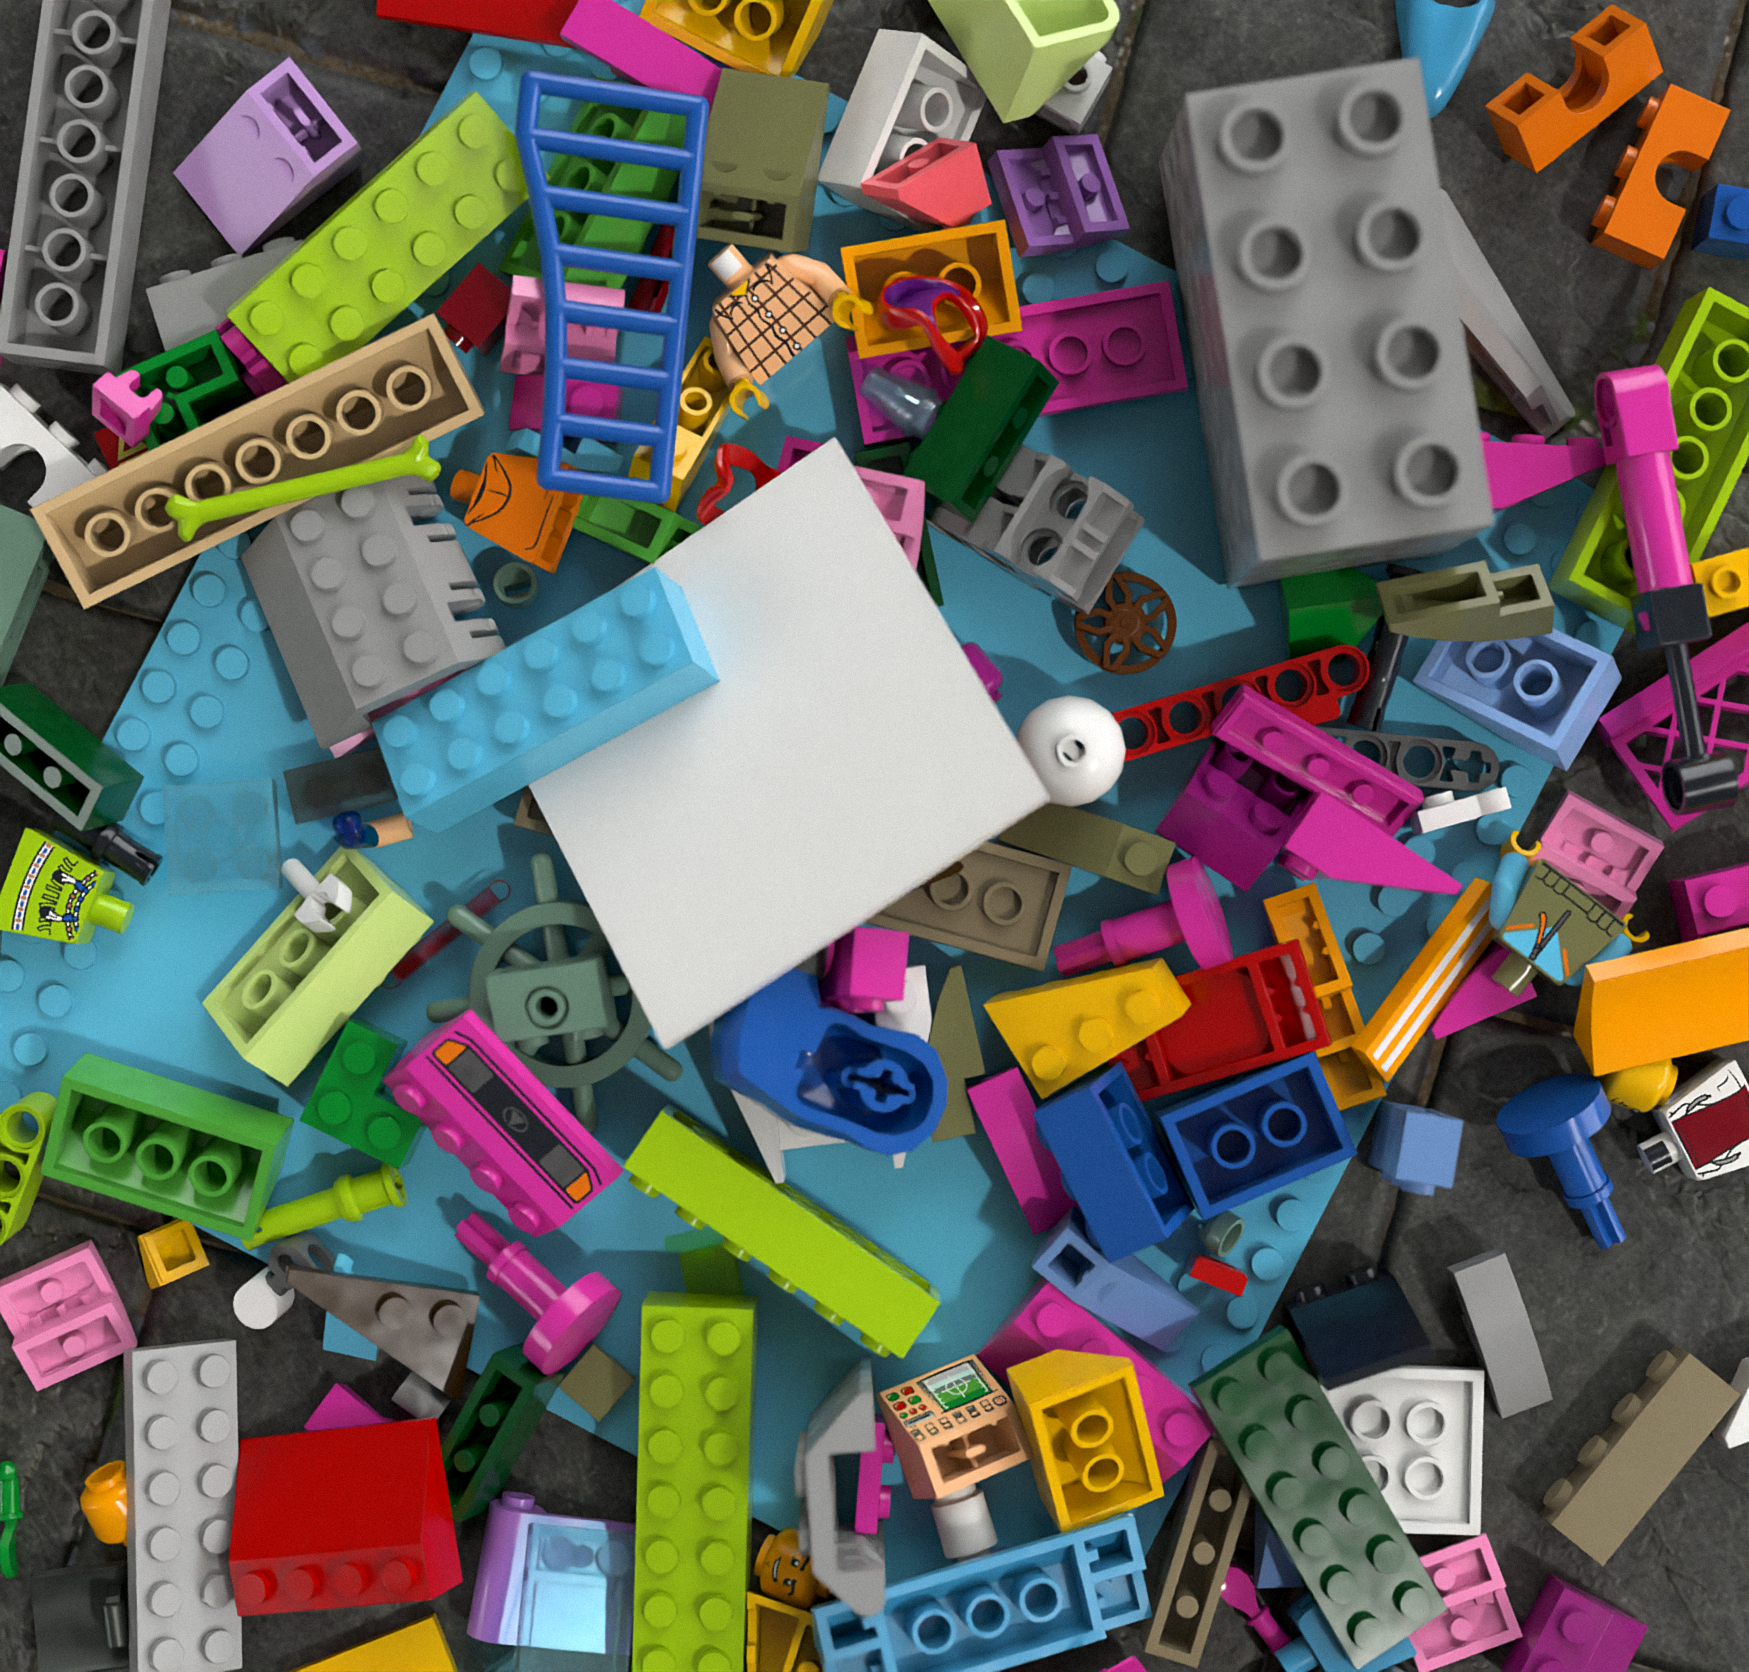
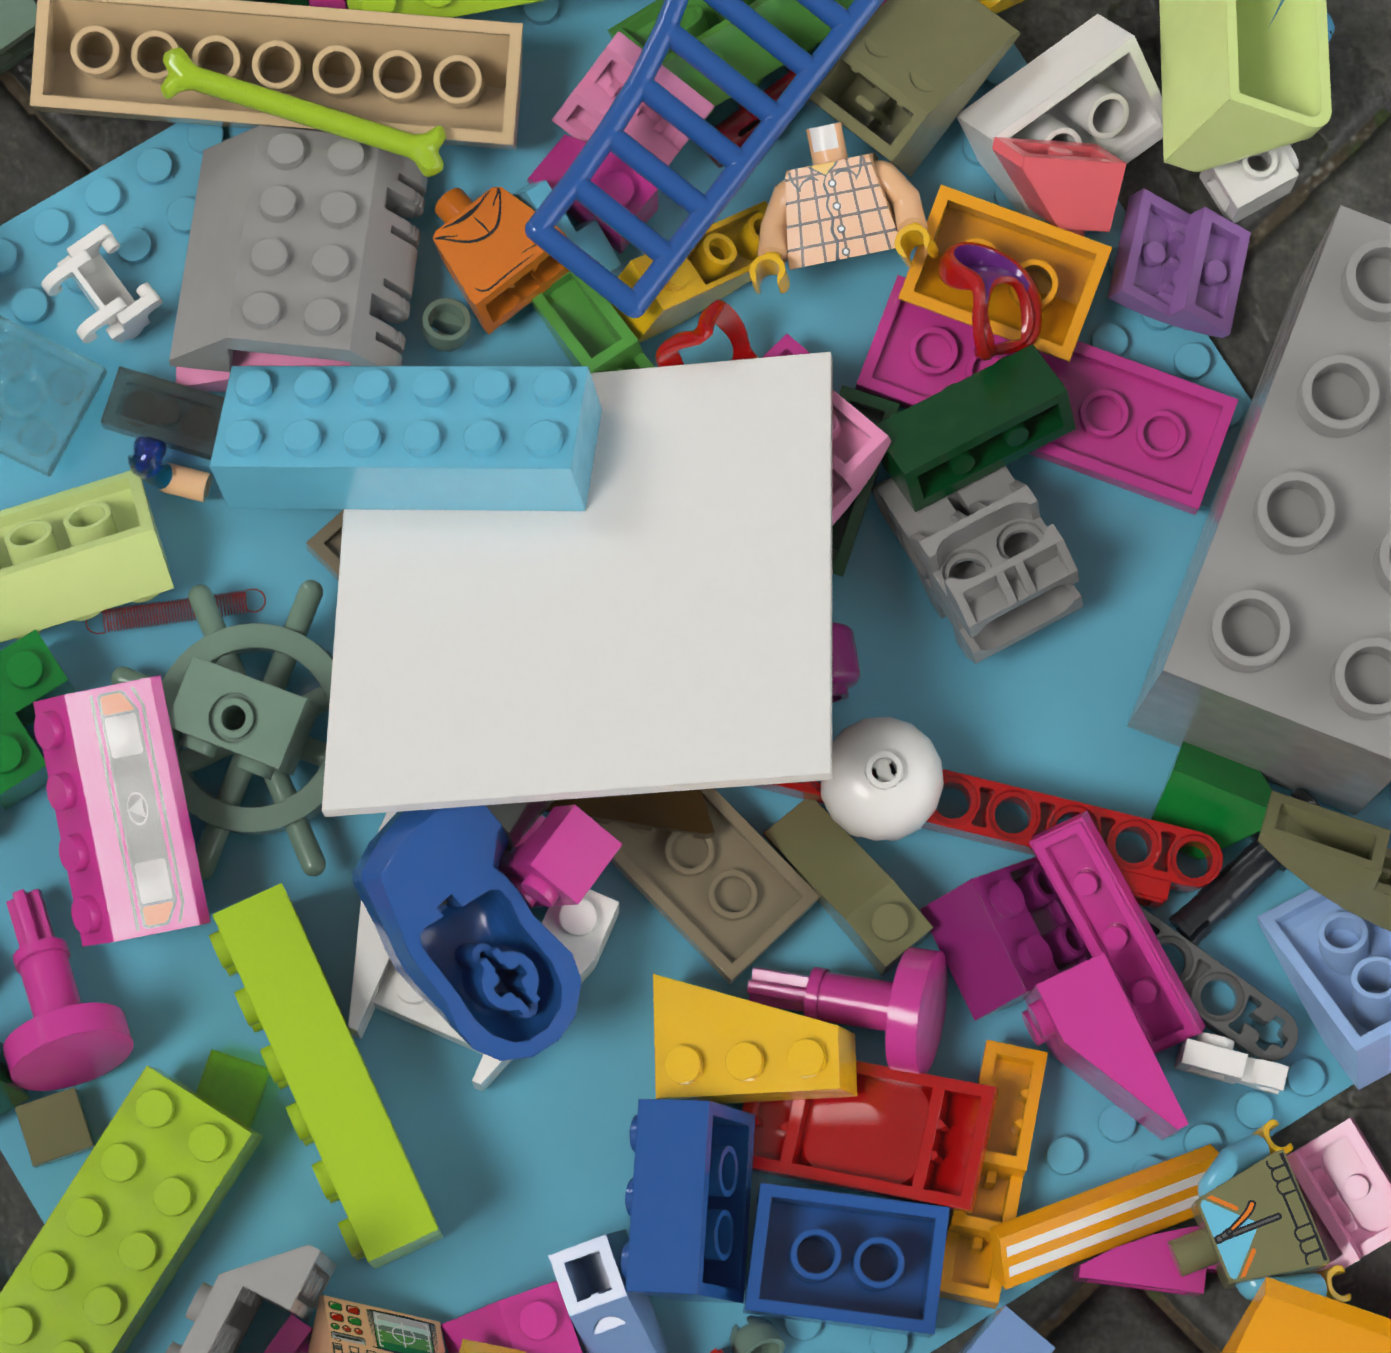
camera: 25 degrees right, 10 degrees down
white bar [281,858,352,933] -> none
dark red brick [436,262,511,357] -> none
clear light blue cone [860,366,945,439] -> none
olive slope [928,964,986,1142] -> none
dark pink slope [966,1065,1082,1236] -> none
reddish brown wheel [1074,572,1177,675] -> none
none -> white piece [41,224,162,344]

